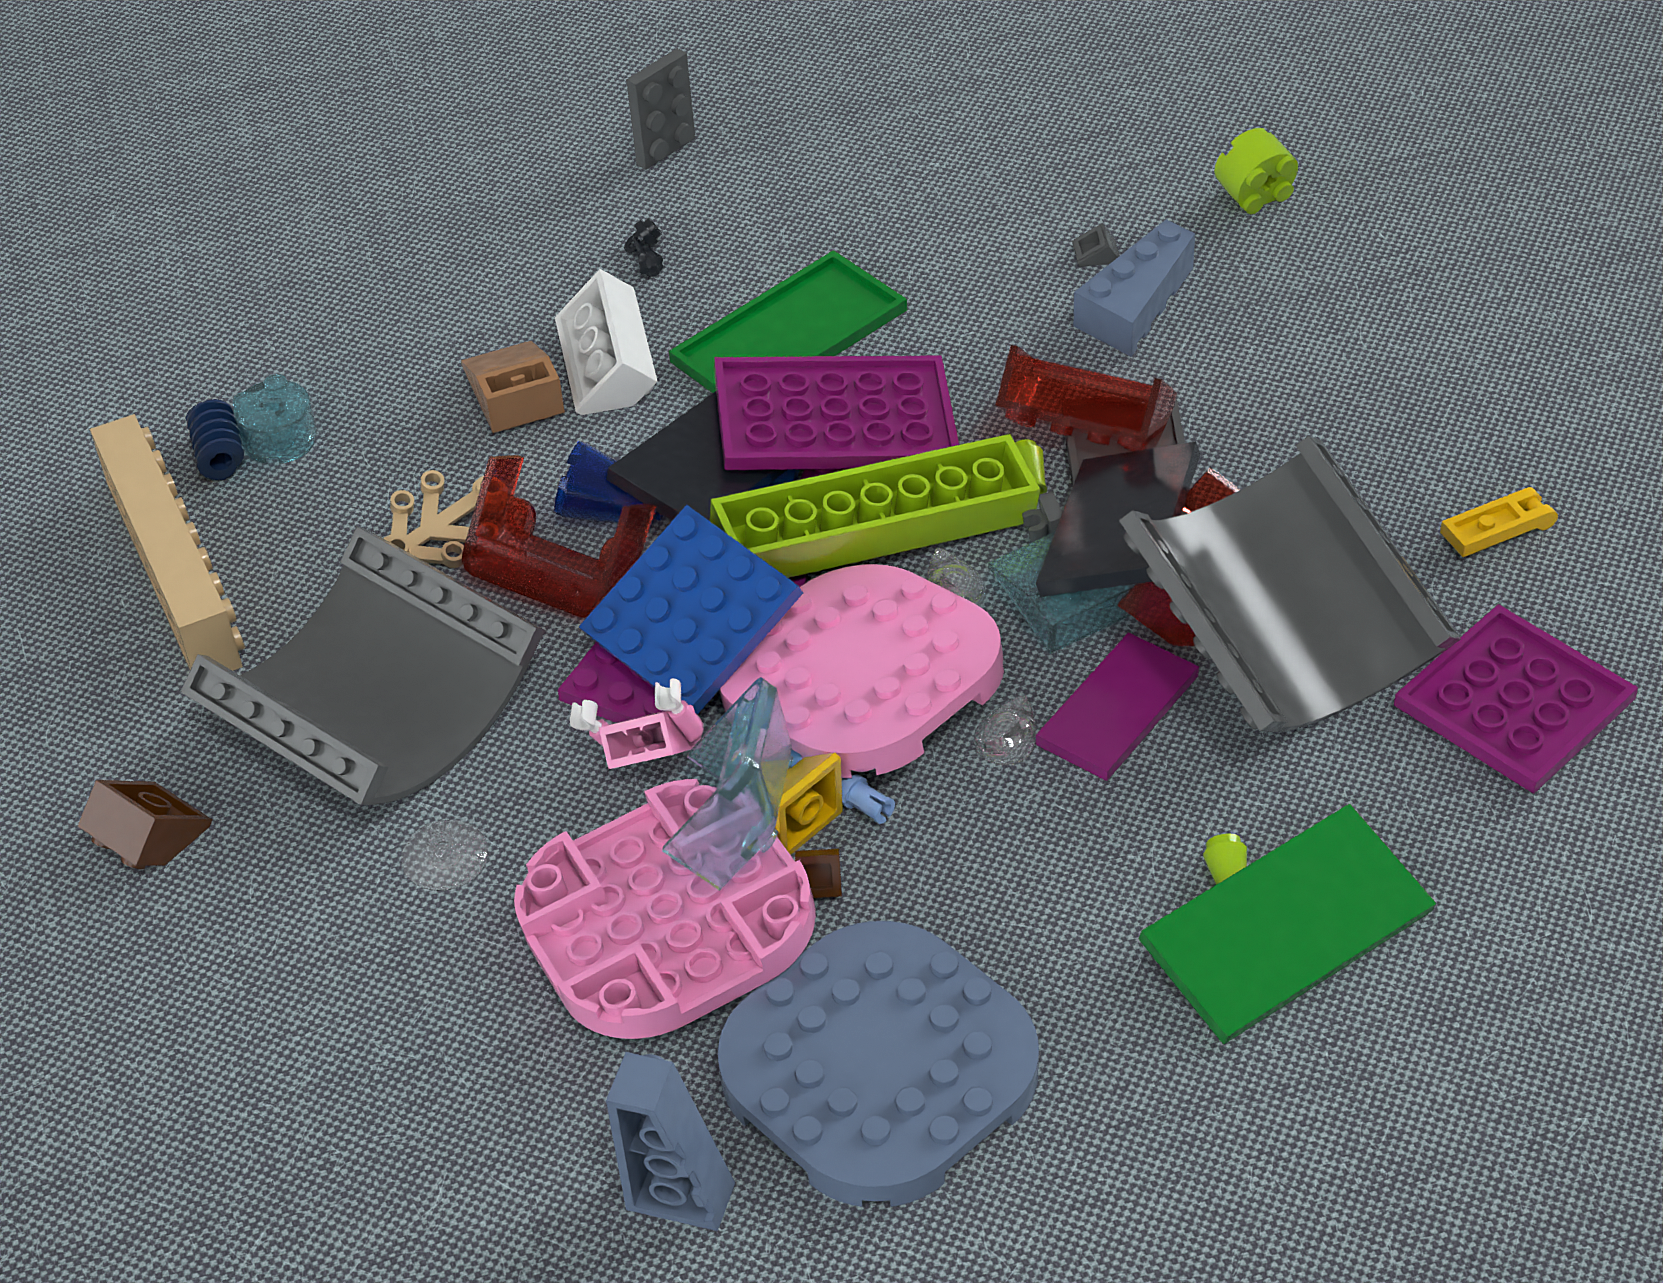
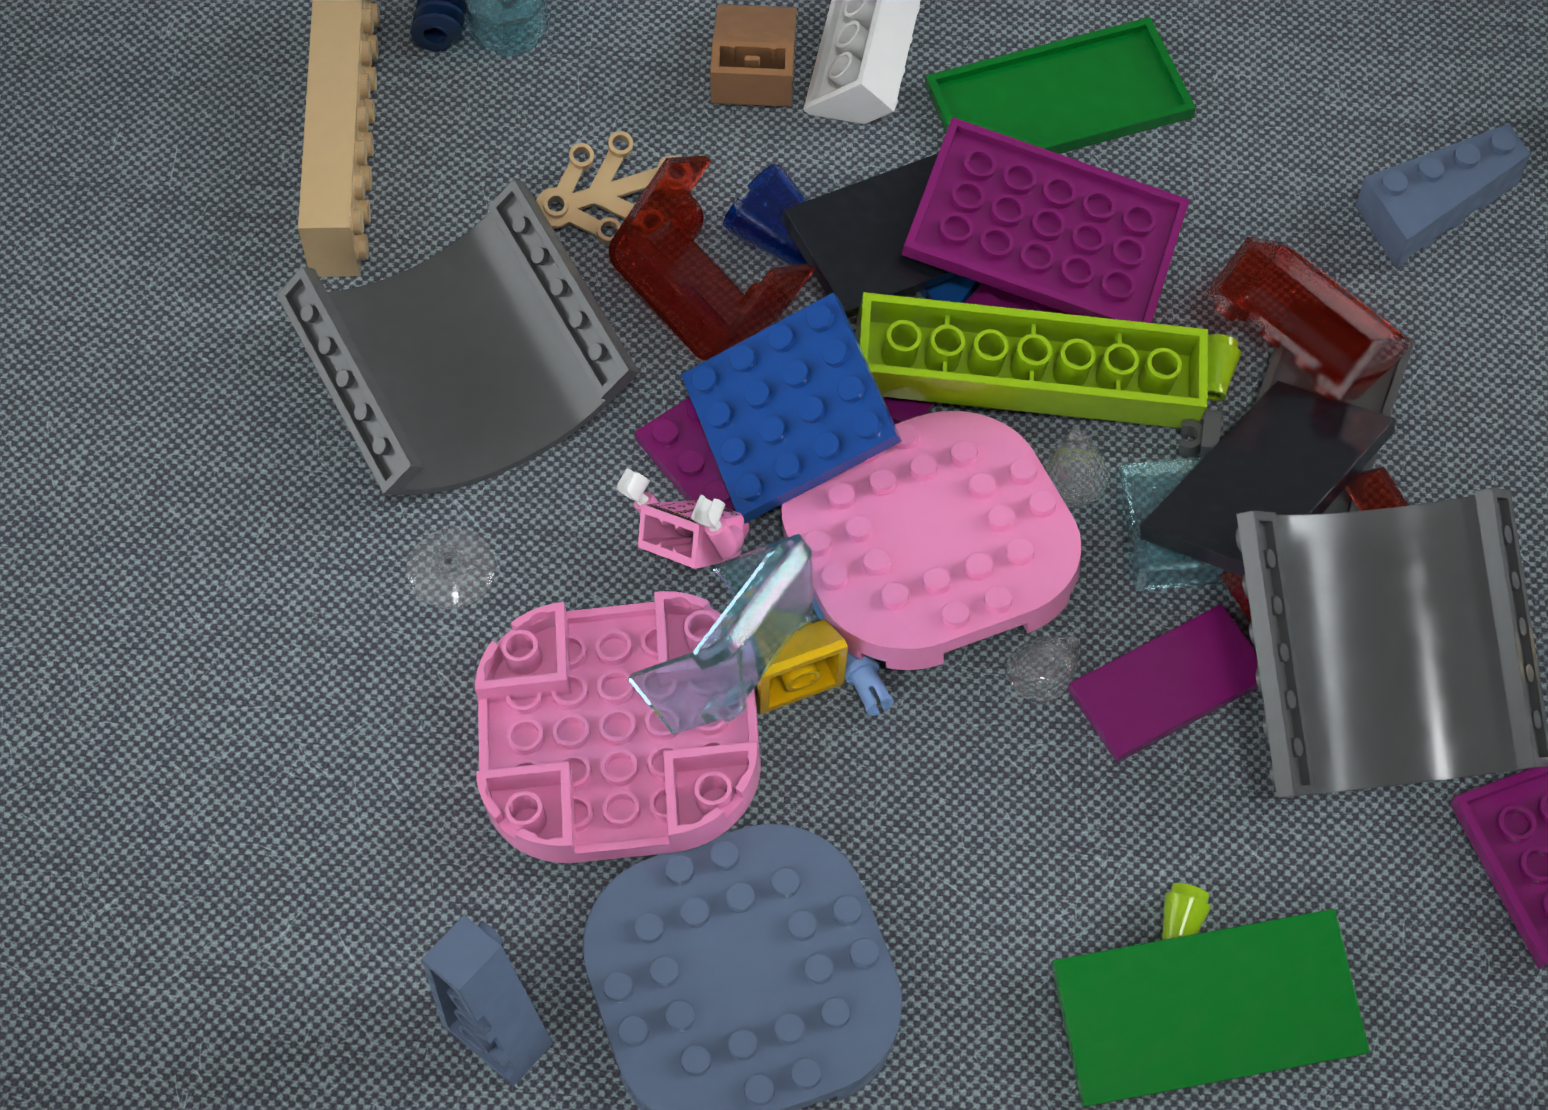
camera: 20 degrees right, 15 degrees up
reddish brown slope [77,780,213,869] -> none
reddish brown tile [795,849,842,898] -> none
dark grey slope [1072,223,1120,267] -> none

